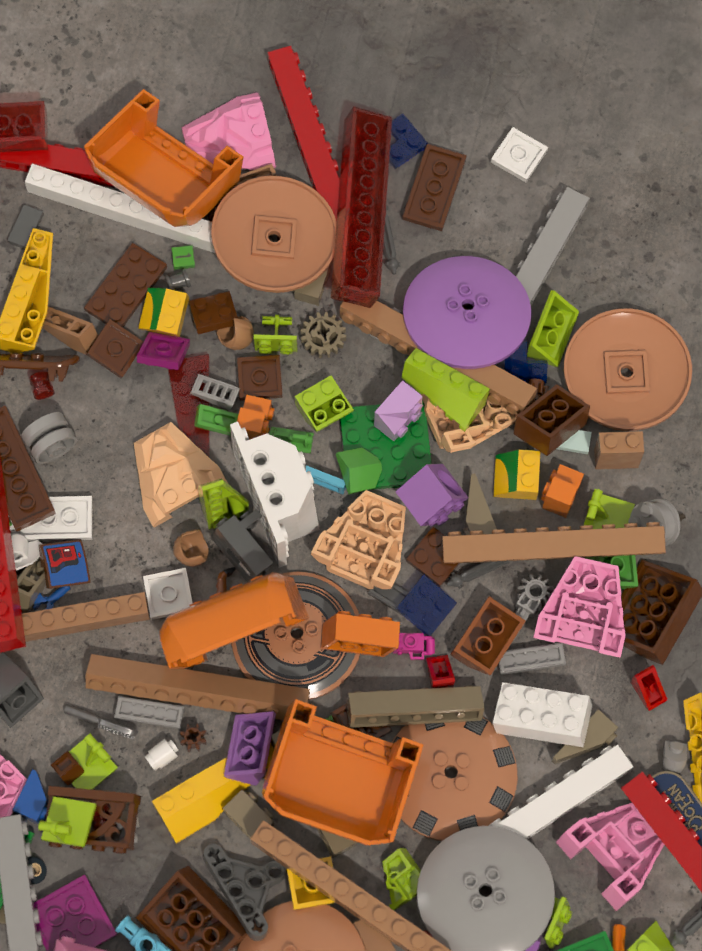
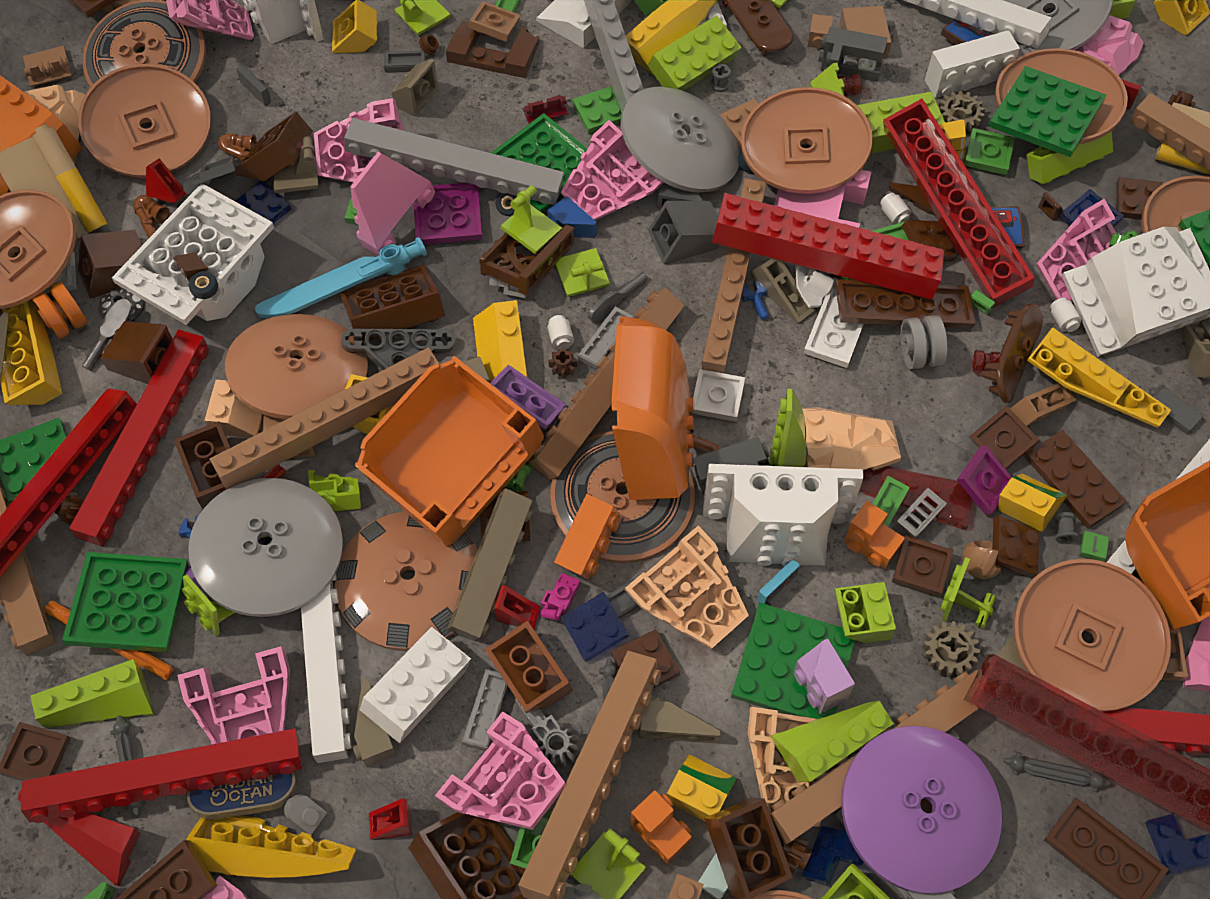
camera: 115 degrees right, 10 degrees down
slope [39,540,91,589] -> none
reddish brown slope [51,751,84,785] -> none
medium nougat hair [173,529,209,566] -> none
bright green hinge [269,427,314,454] -> none
bright green slope [336,448,382,494] -> none
medium lavender brick [396,464,469,527] -> none

